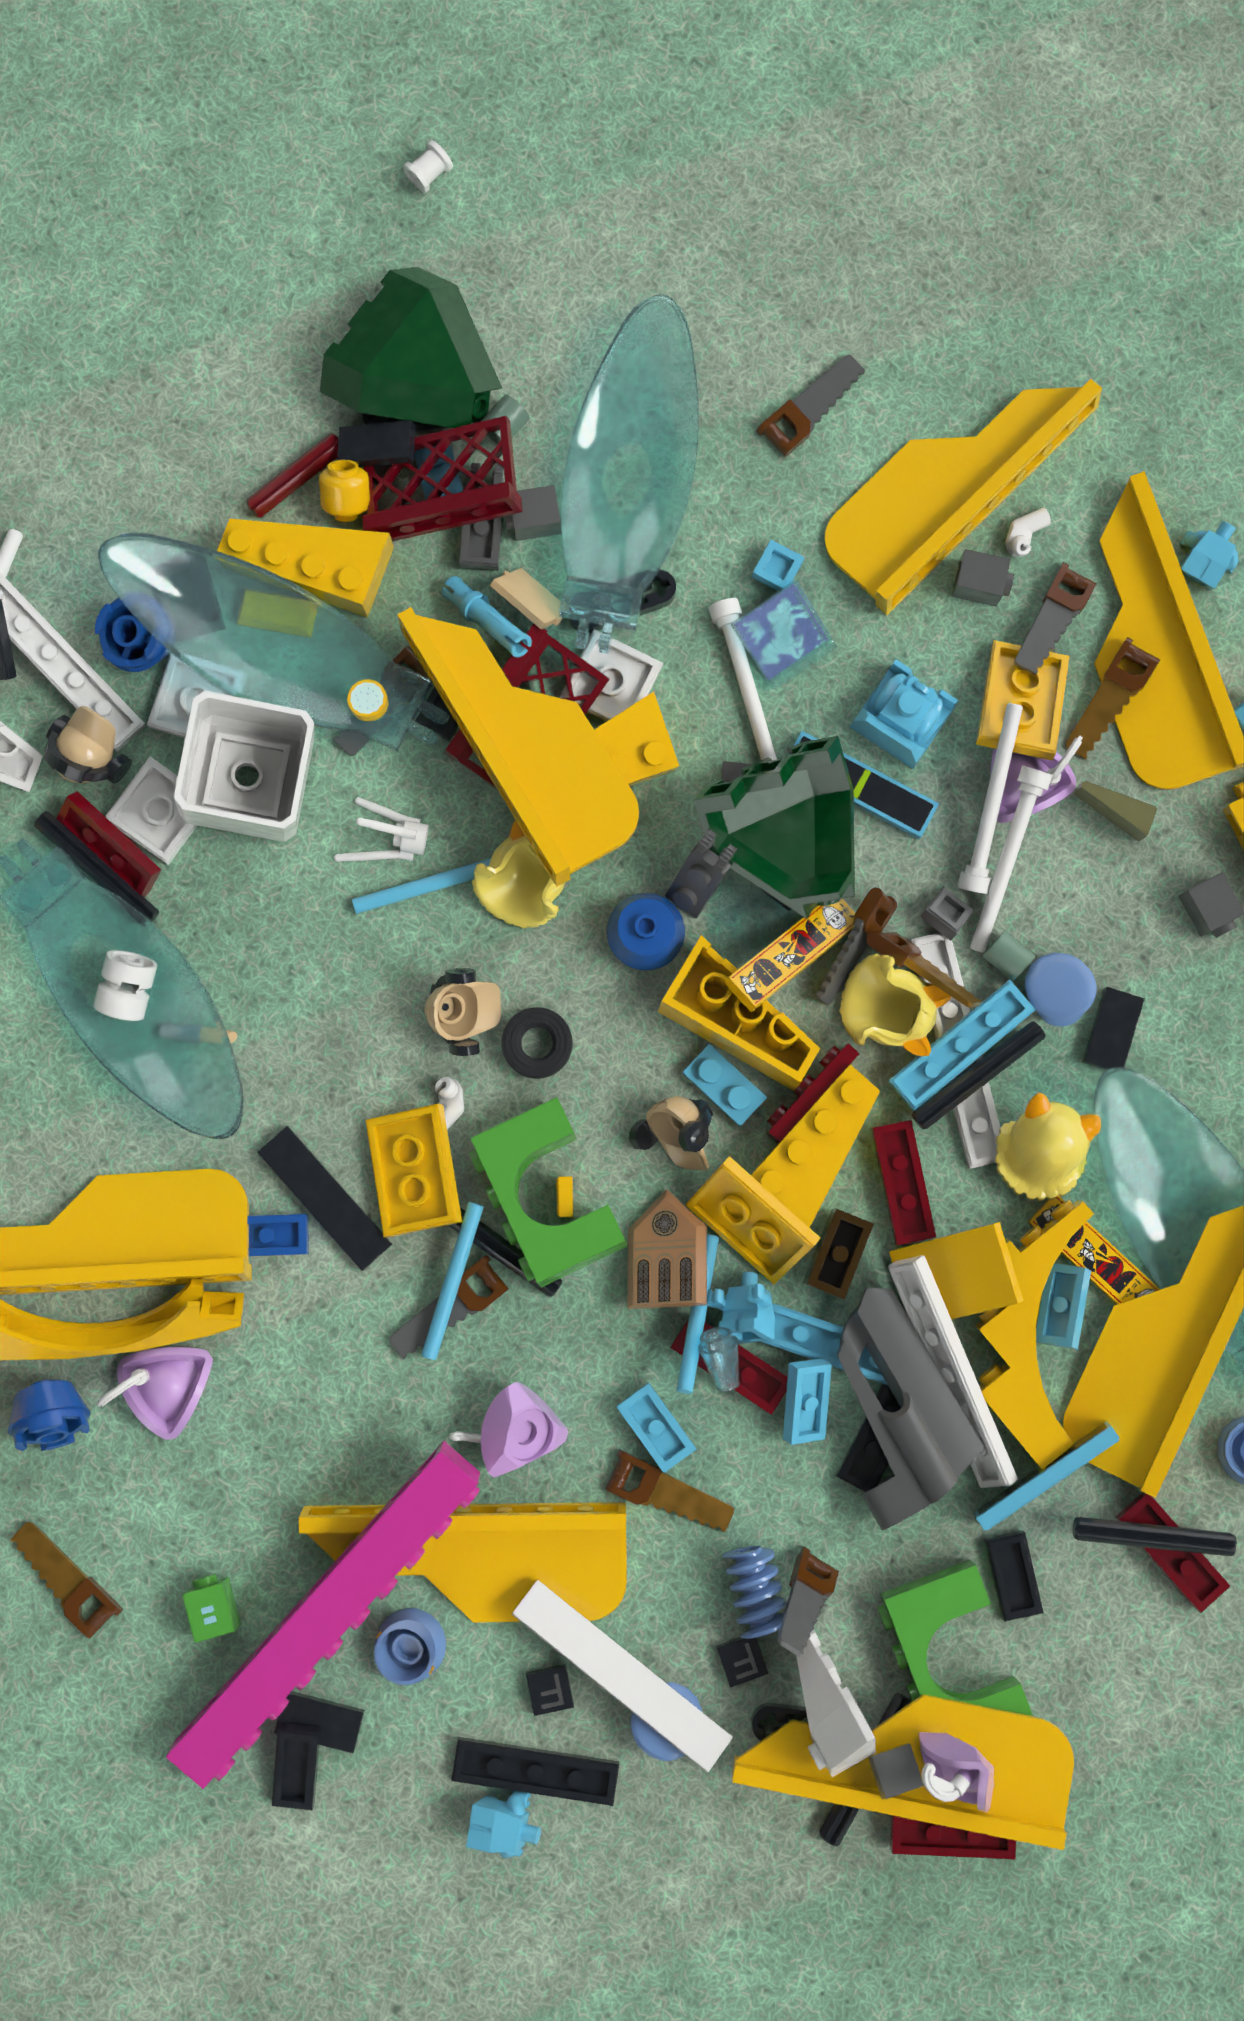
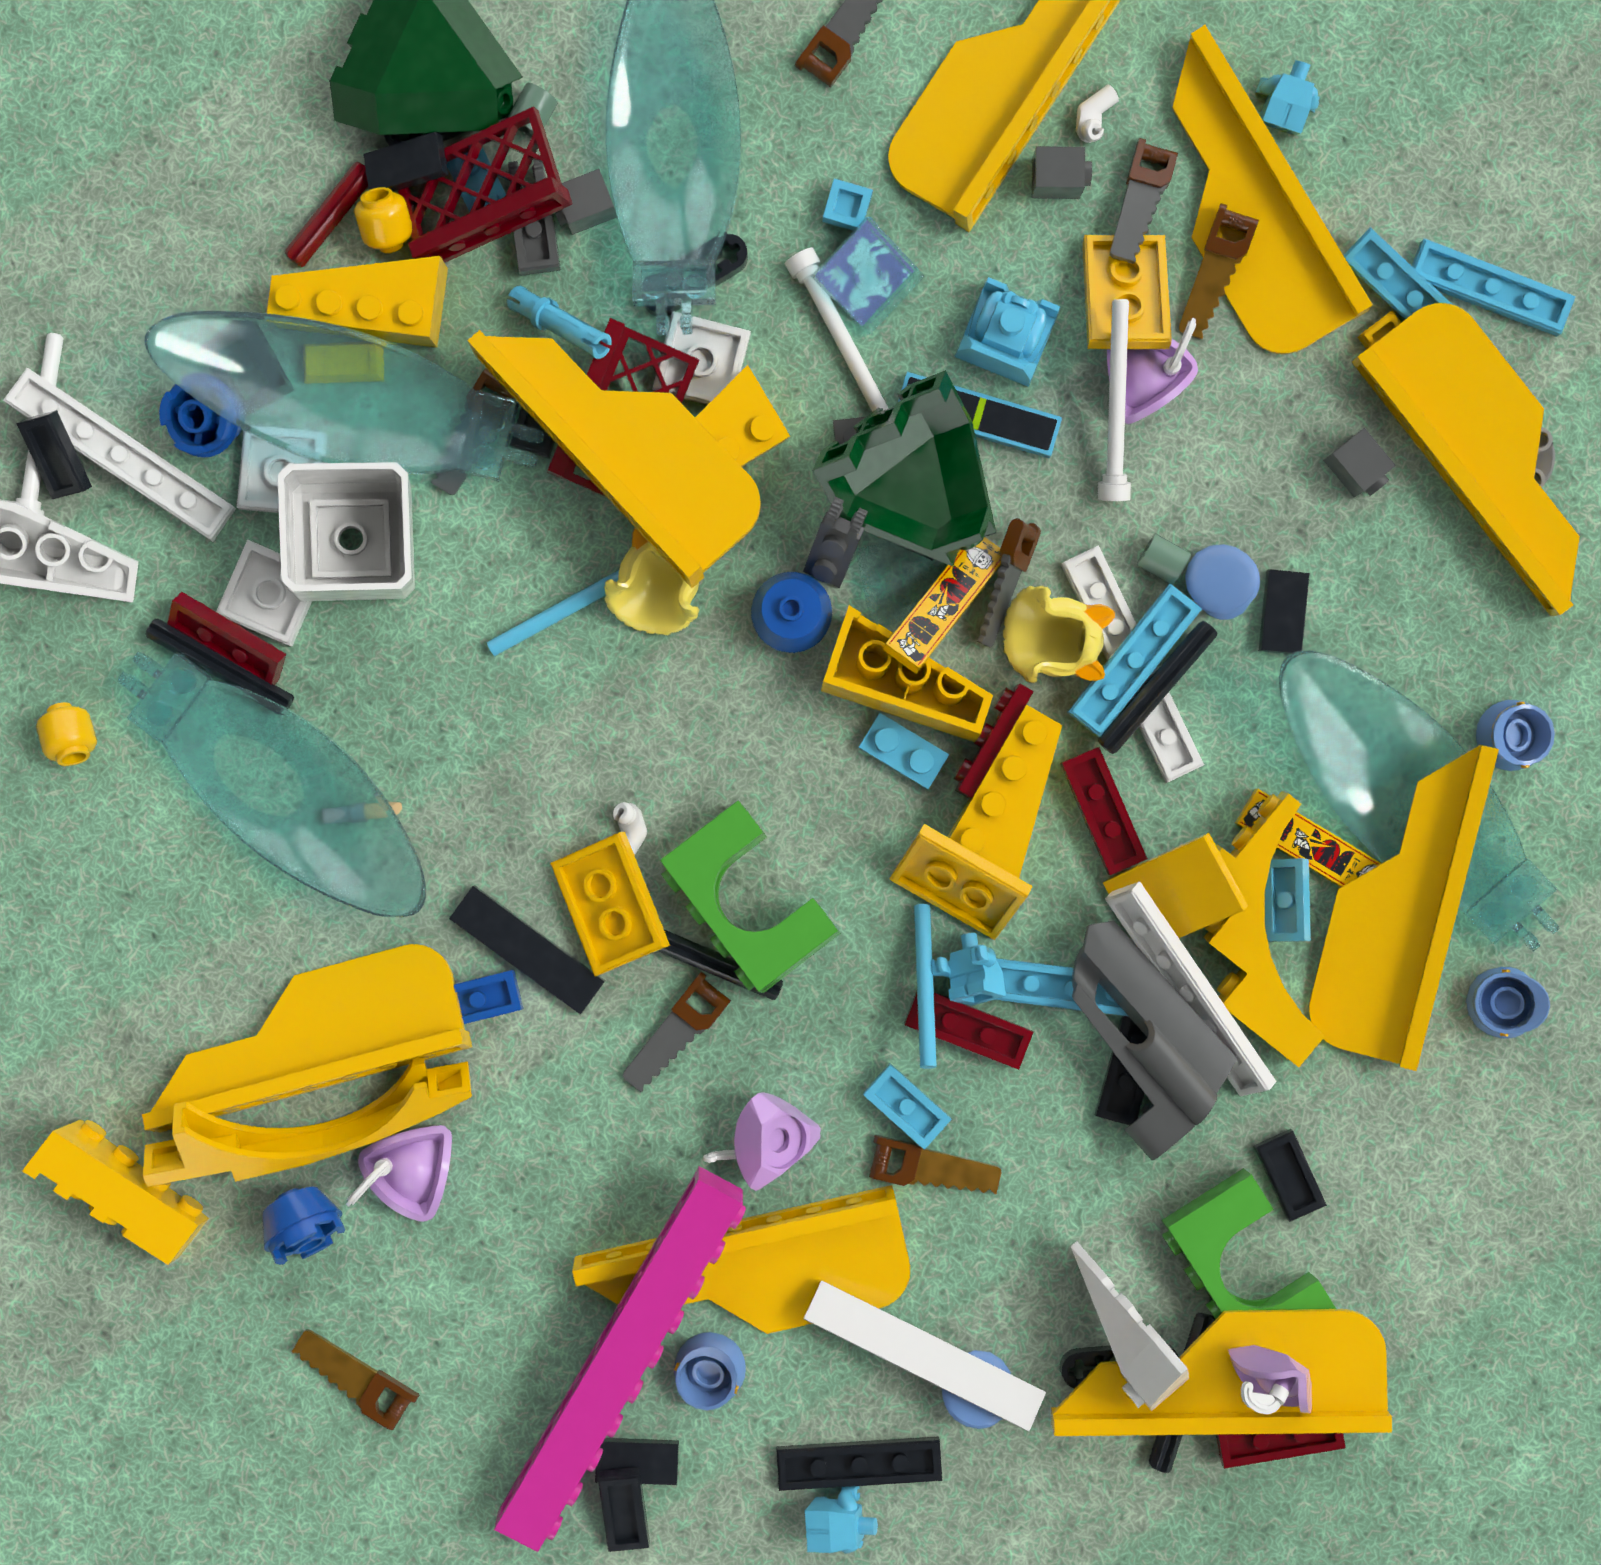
camera: 10 degrees left, 5 degrees up
cap [44,705,132,784] -> none
white wheel [93,950,158,1021] -> none
bright green brick [182,1573,241,1643] -> none
white plant [334,797,429,862] -> none
tile [347,679,389,721] -> none
medium azure bar [421,1201,484,1360] -> none
tan cap [424,968,501,1056] -> none
tan piece [490,568,569,629] -> none
black tyre [501,1007,573,1079] -> none
black tile [526,1664,574,1716] -> none
yellow tile [556,1176,574,1217] -> none
medium nougat tile [627,1189,707,1309] -> none
cap [629,1096,714,1170] -> none
clear light blue cone [698,1327,740,1391] -> none
black tile [716,1637,769,1688] -> none
medium blue piece [722,1546,786,1639] -> none
dark grey piece [778,1546,839,1657] -> none
medium azure plate [783,1358,832,1445] -> none
dark brown brick [803,1208,874,1300] -> none
piece [867,931,982,1008] -> none
dark grey tile [868,1743,924,1799] -> none
dark grey tile [920,886,974,940] -> none
white piece [970,766,1053,953] -> none
medium azure tile [974,1421,1119,1531] -> none
light yellow hair [995,1093,1101,1201] -> none
black axle [1072,1517,1237,1556] -> none
olive slope [1074,781,1158,841] -> none
dark red plate [1115,1492,1230,1613] -> none

